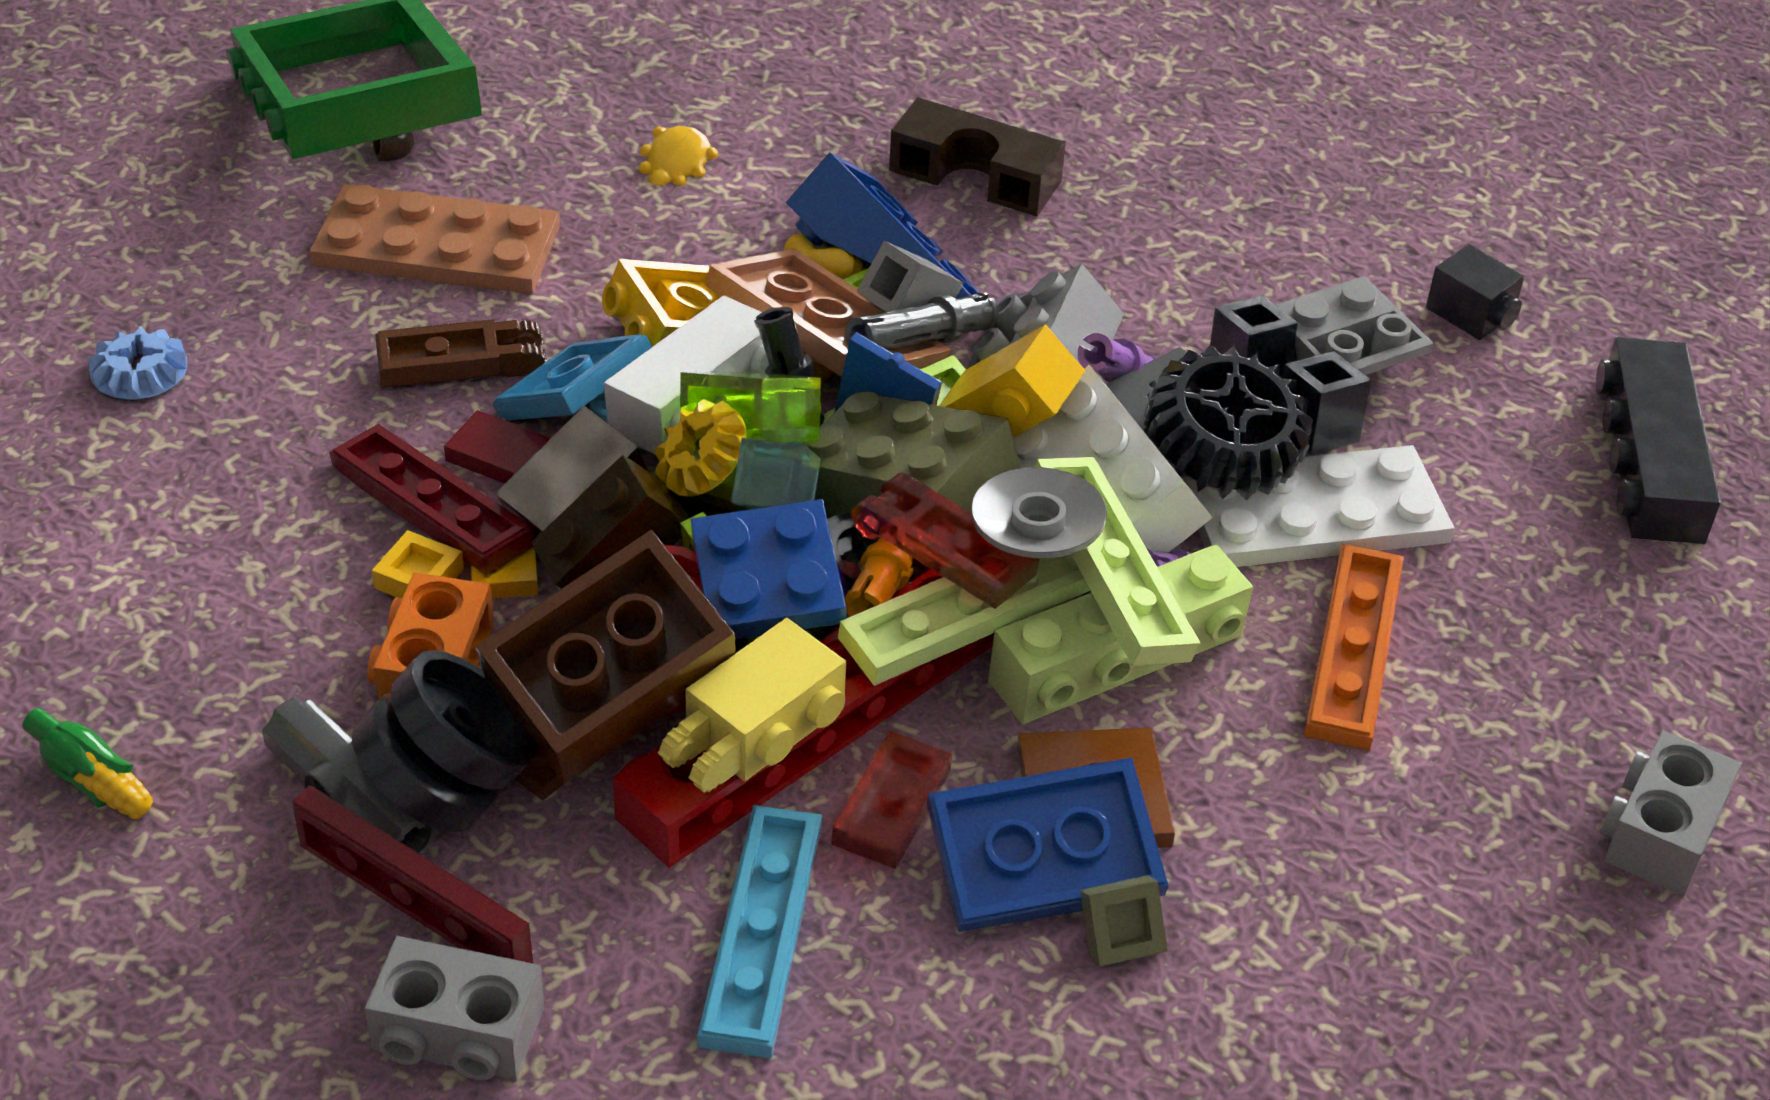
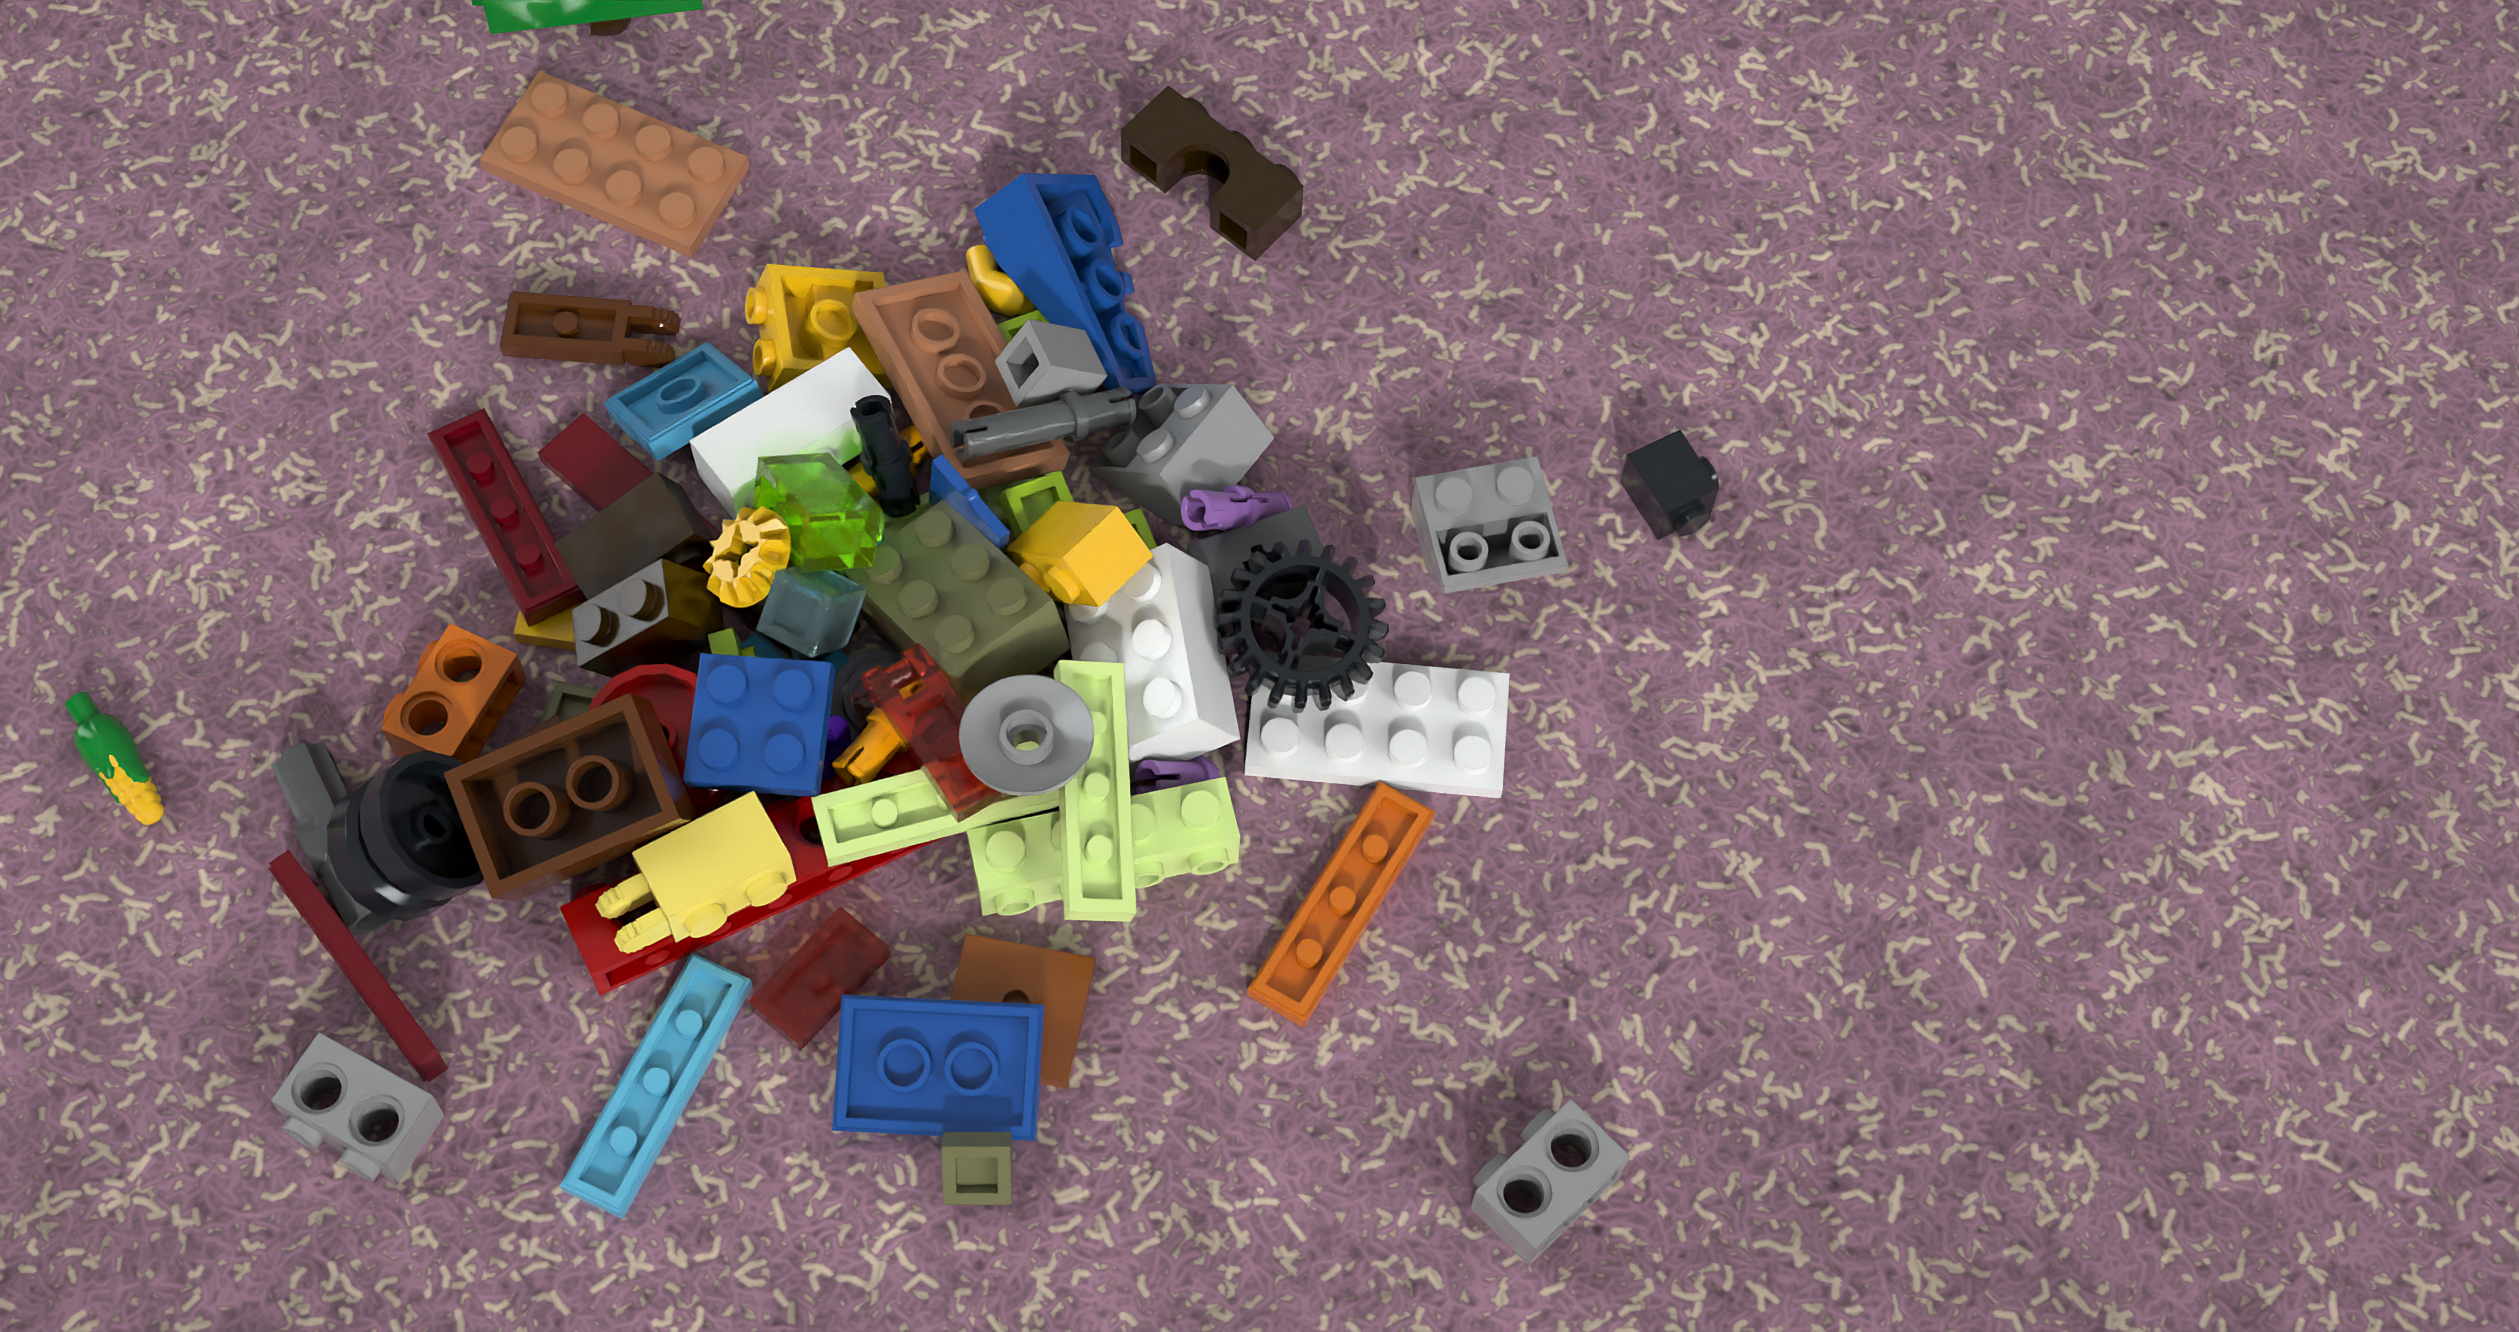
camera: 15 degrees right, 20 degrees up
light blue gear [88,326,188,400] -> none
yellow plate [371,530,464,598] -> none
yellow piece [638,126,718,186] -> none
black arch [1210,296,1371,456] -> none
black brick [1596,337,1721,544] -> none

